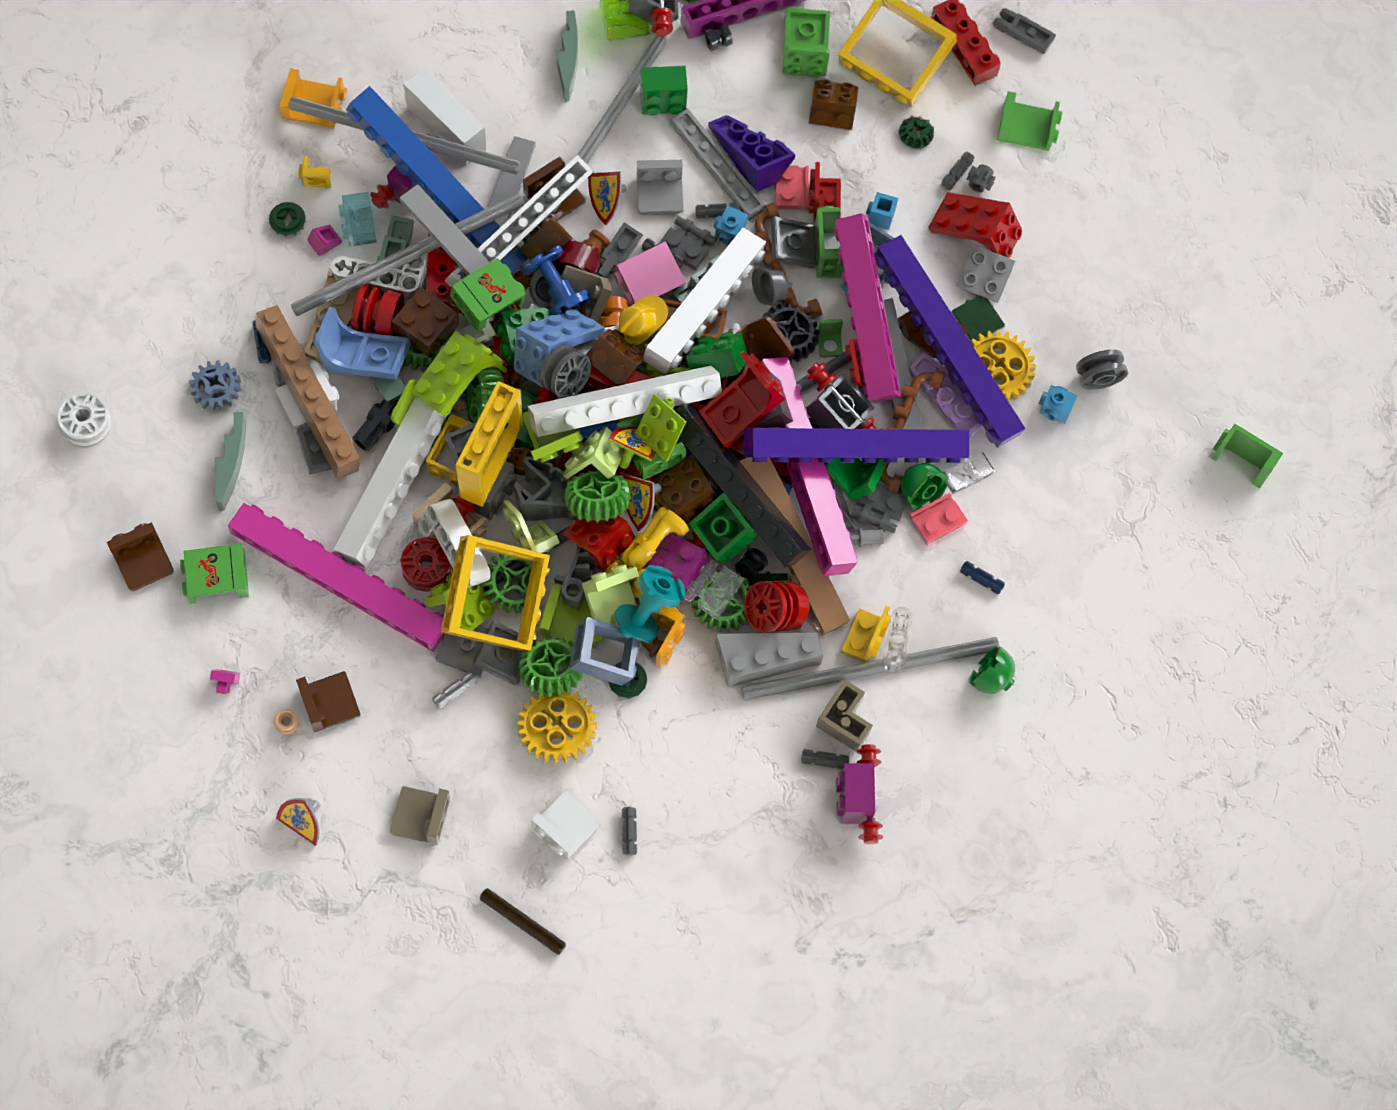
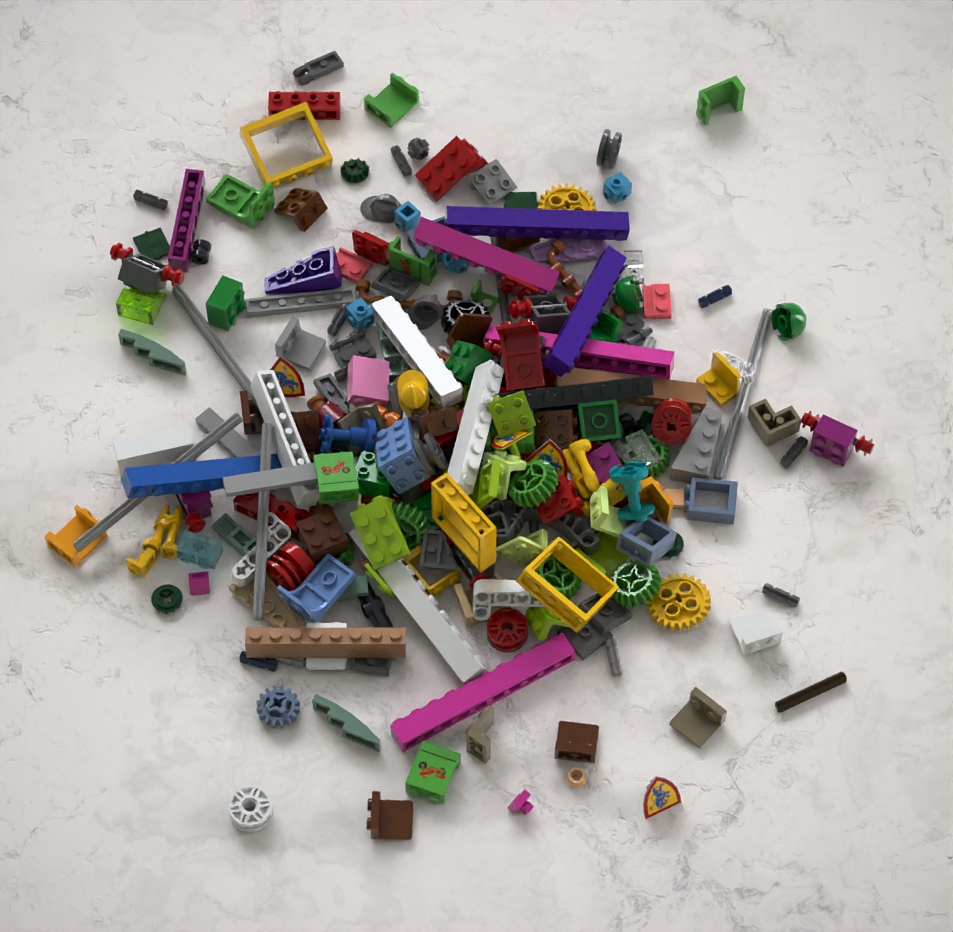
camera: 55 degrees left, 10 degrees down
none -> yellow piece [142,504,184,559]
none -> dark grey piece [360,194,402,223]
none -> dark tan bracket [466,705,494,764]
none -> light nougat tile [664,488,684,509]
none -> sand blue window [684,477,738,525]

